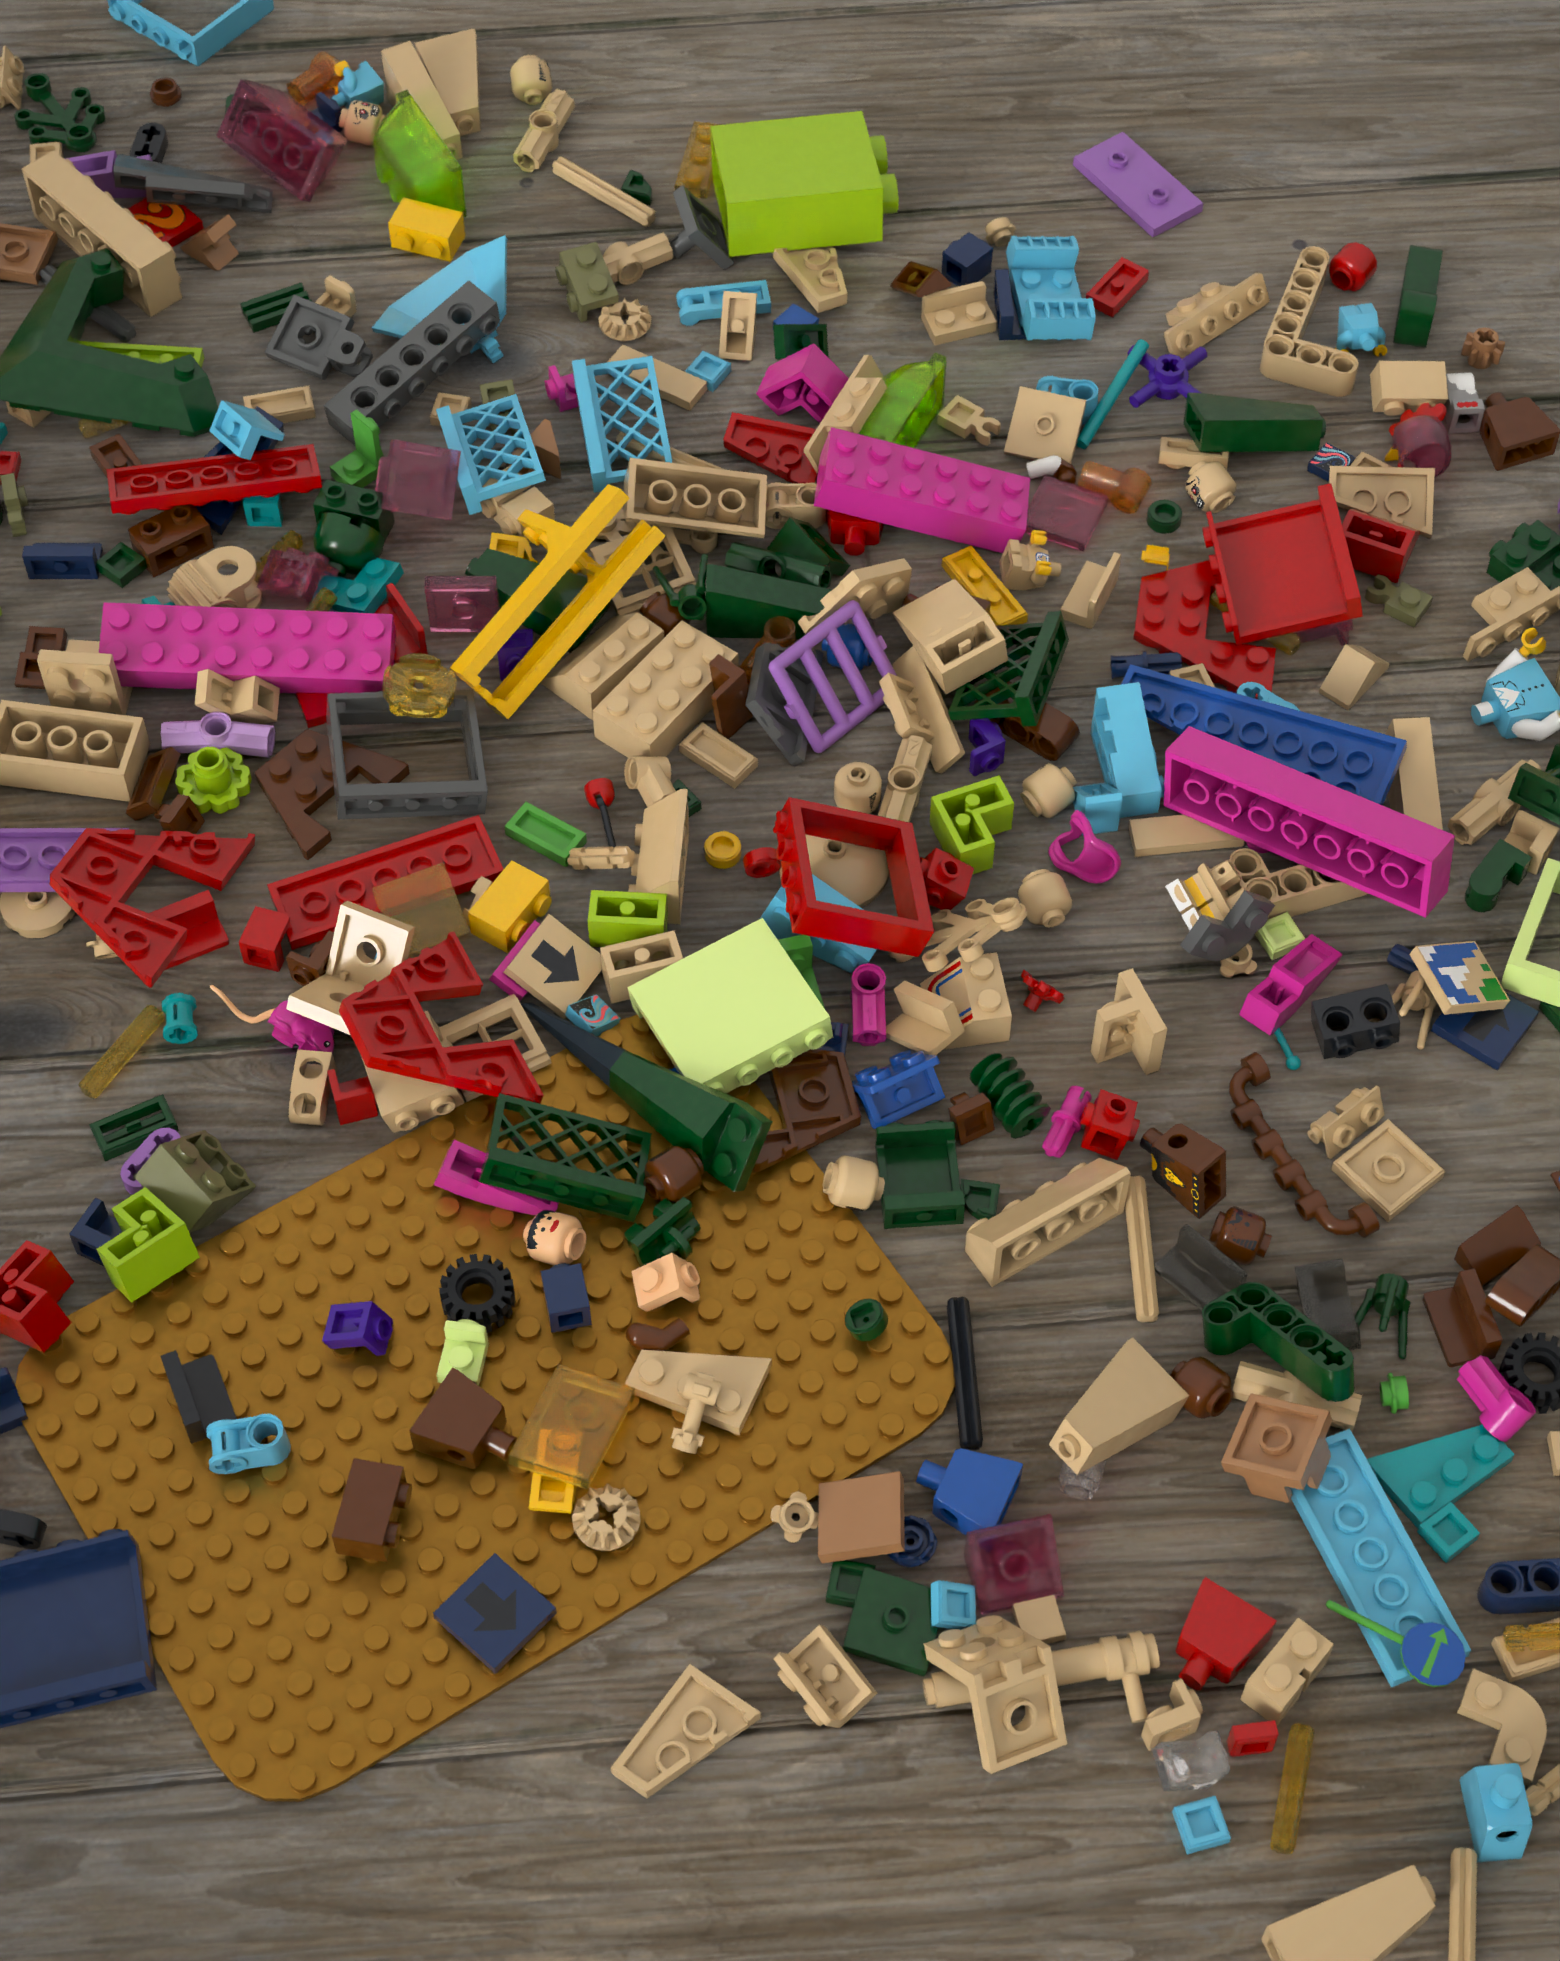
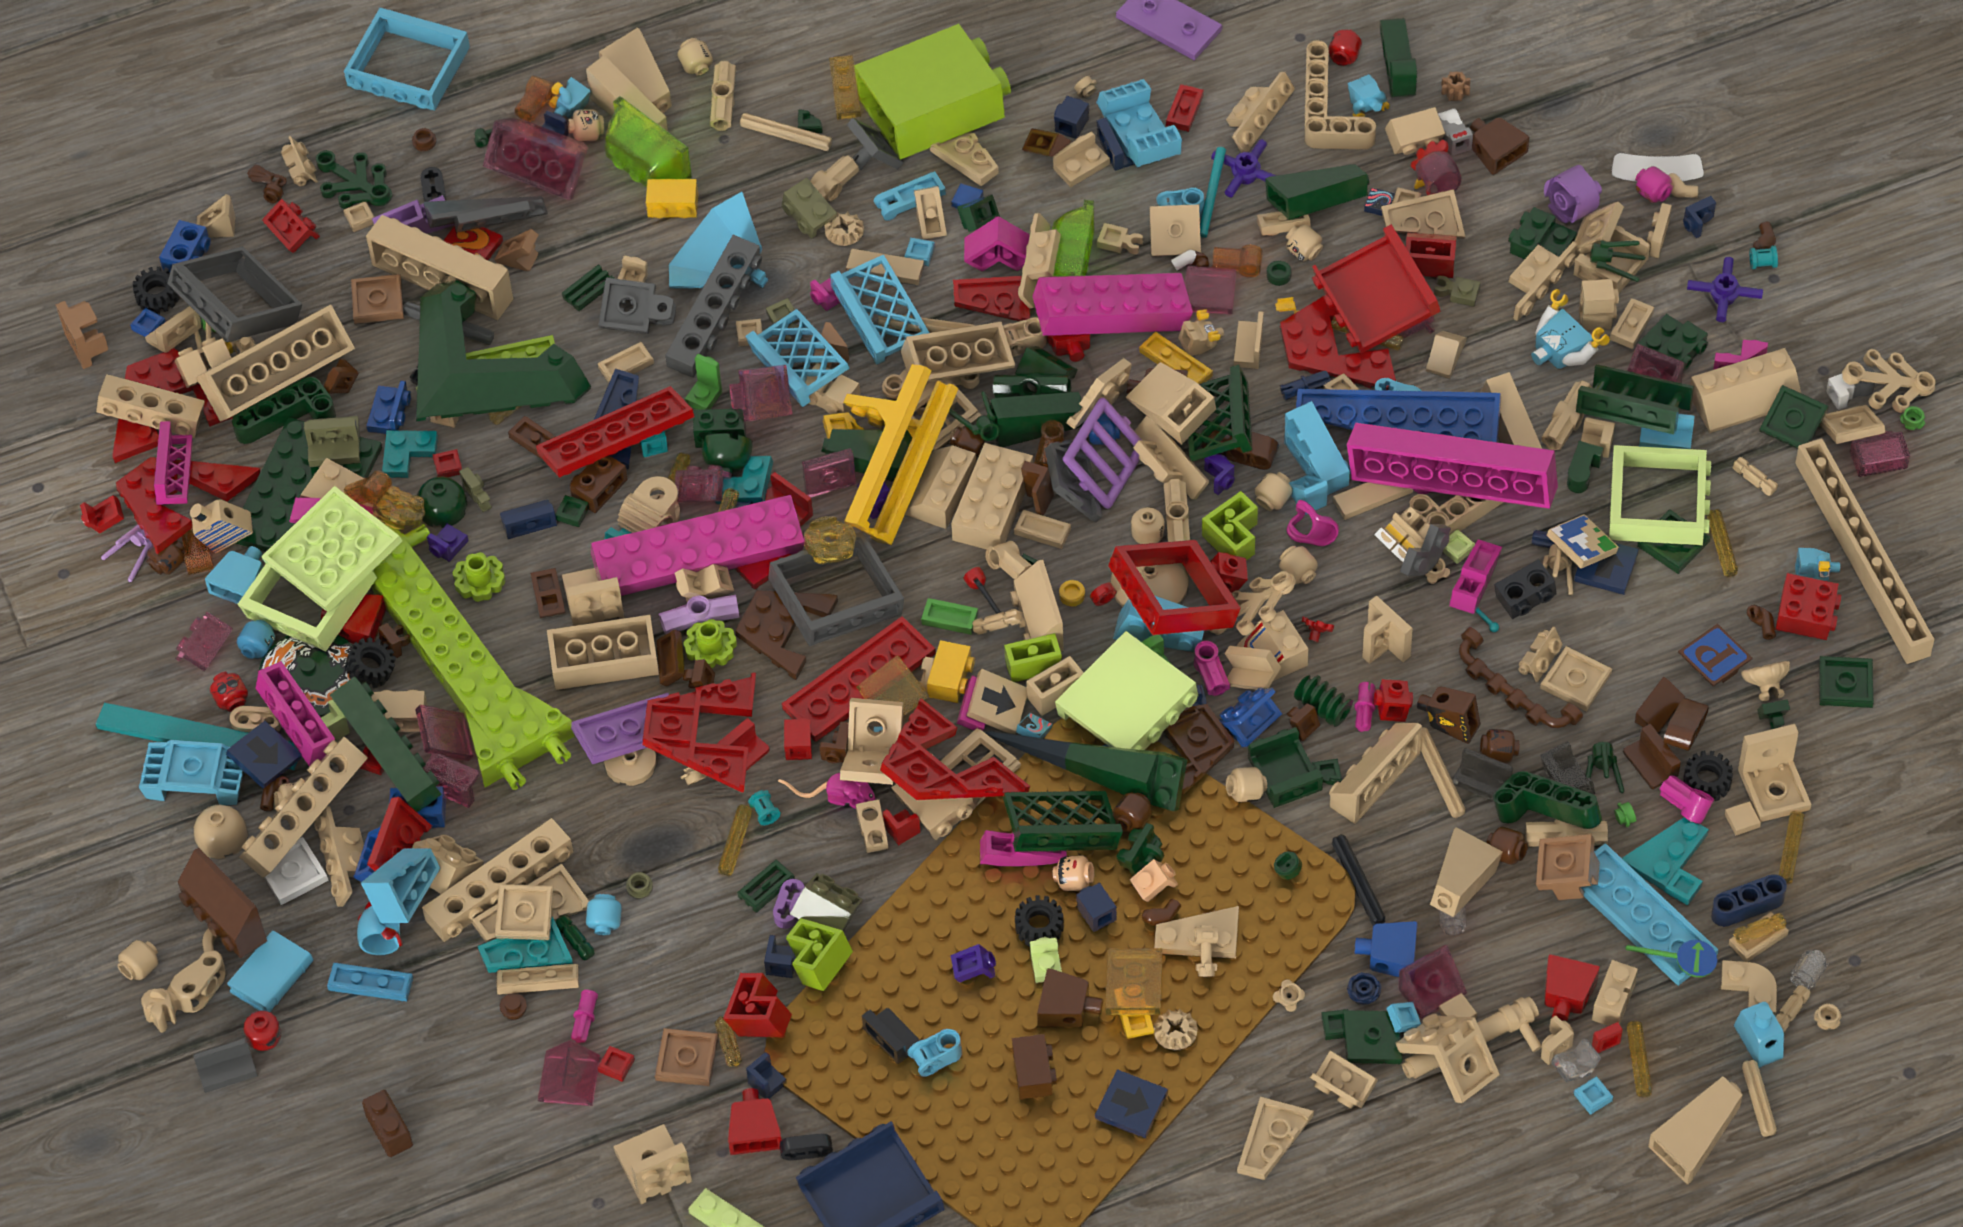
camera: 15 degrees left, 0 degrees up
medium azure panel [209,400,285,460] -> none
medium nougat tile [818,1471,905,1564] -> none

